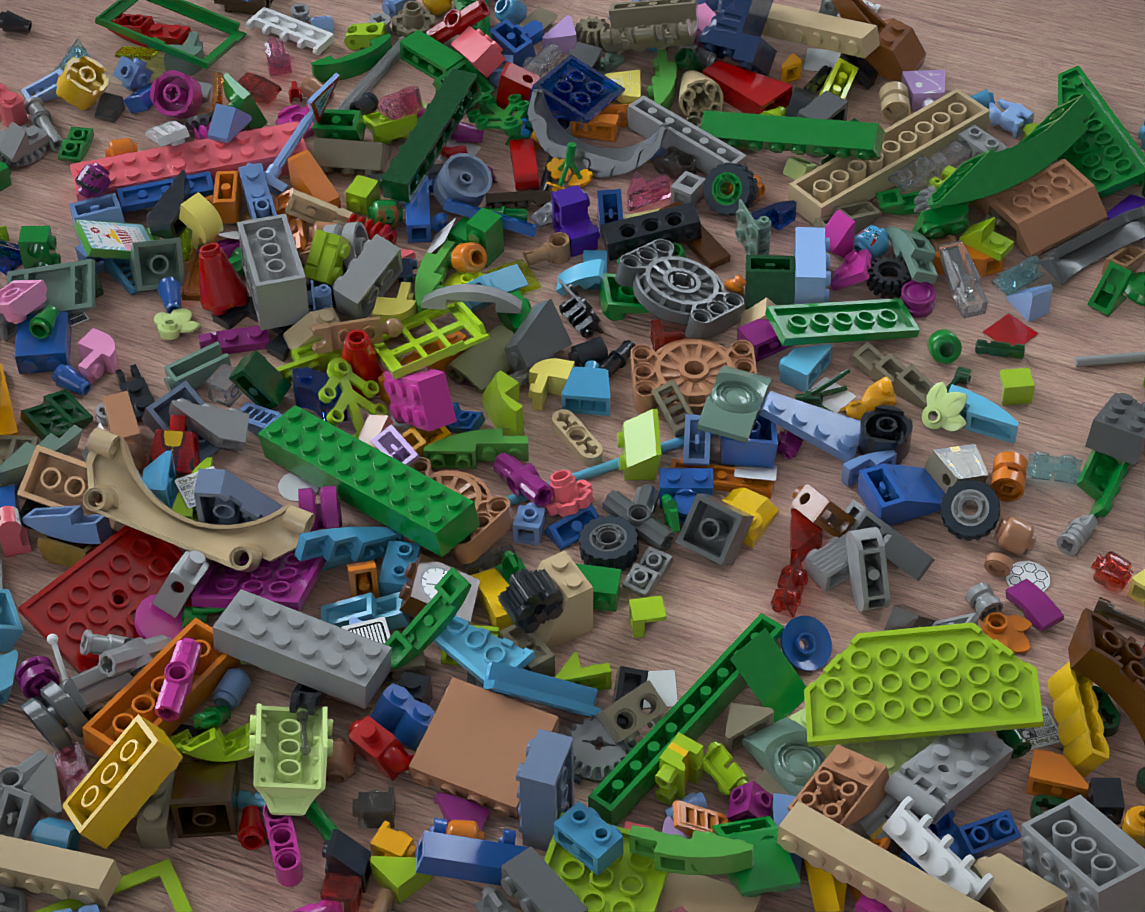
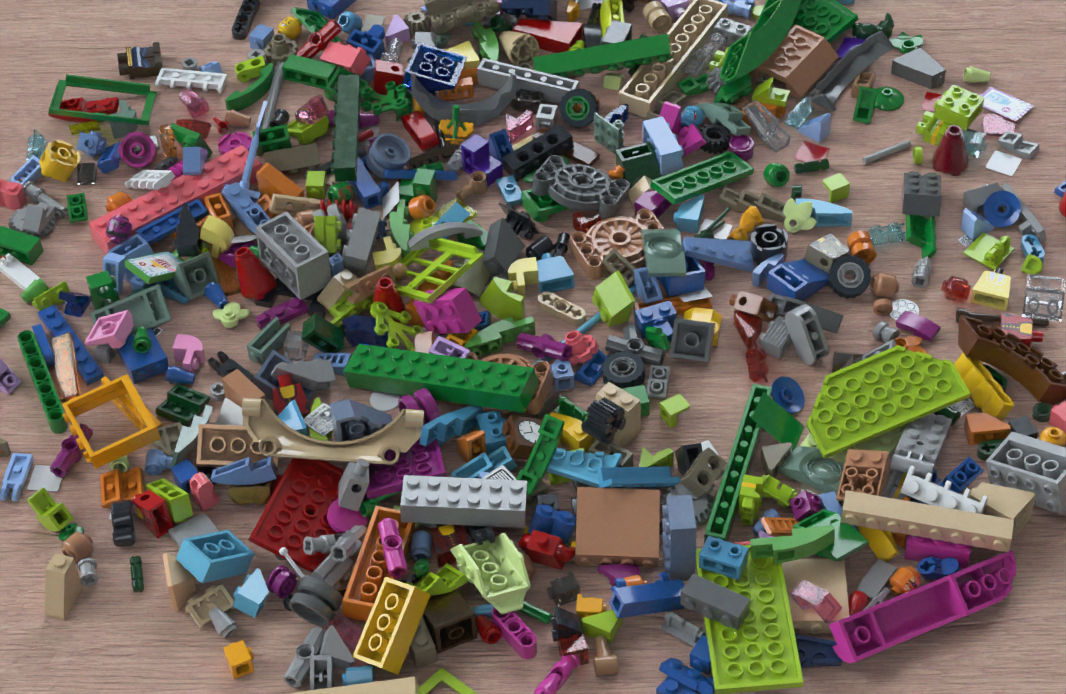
camera: 20 degrees left, 0 degrees up
clear smoke hinge [296,711,311,756] -> none
medium azure slope [556,259,605,296] -> none
none -> light blue slope [103,252,125,295]
none -> torso [432,524,474,568]

